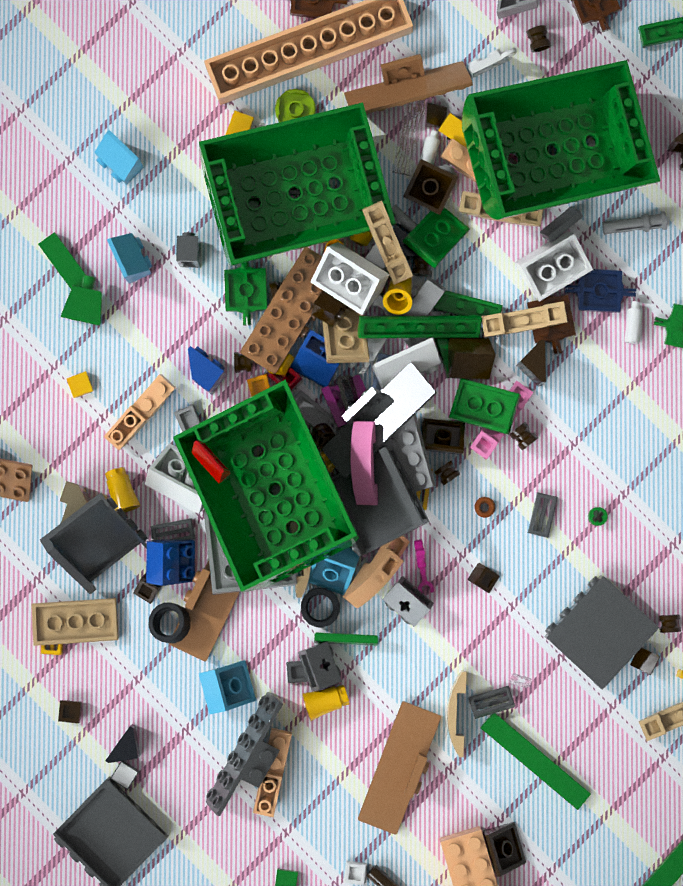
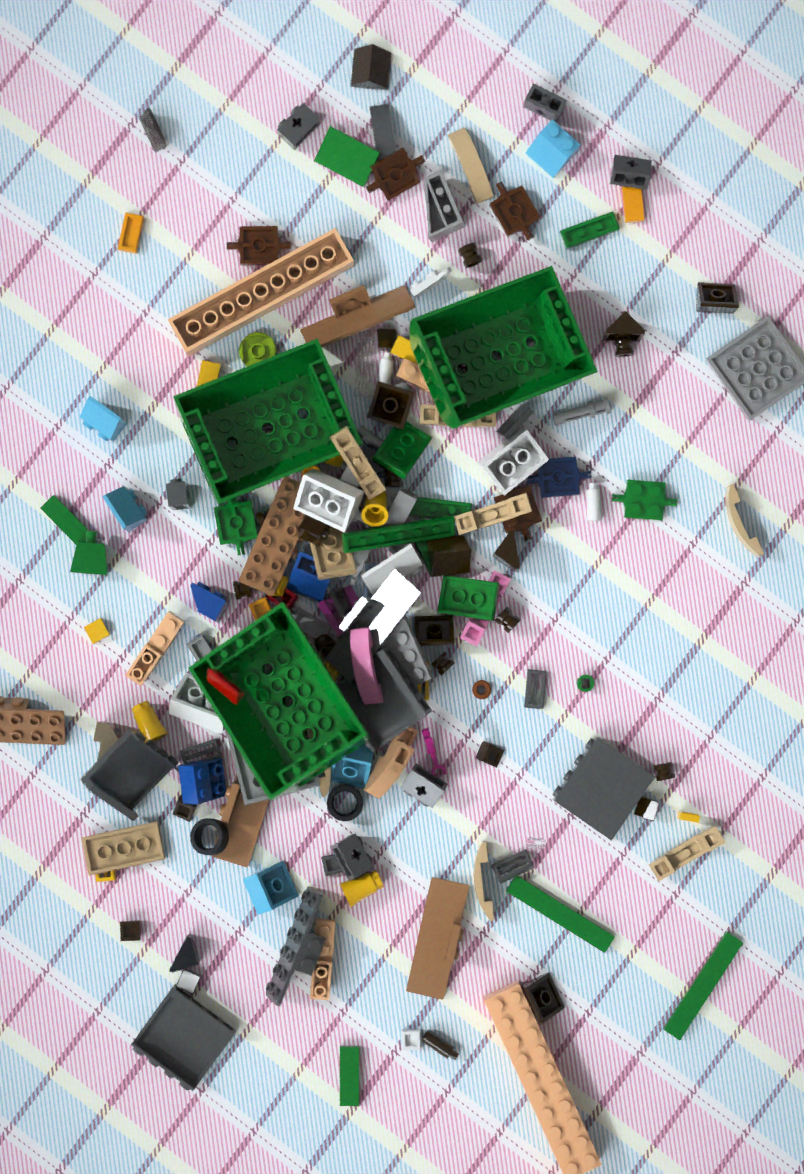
camera: 10 degrees left, 0 degrees up
green tile [314,632,378,646] -> none

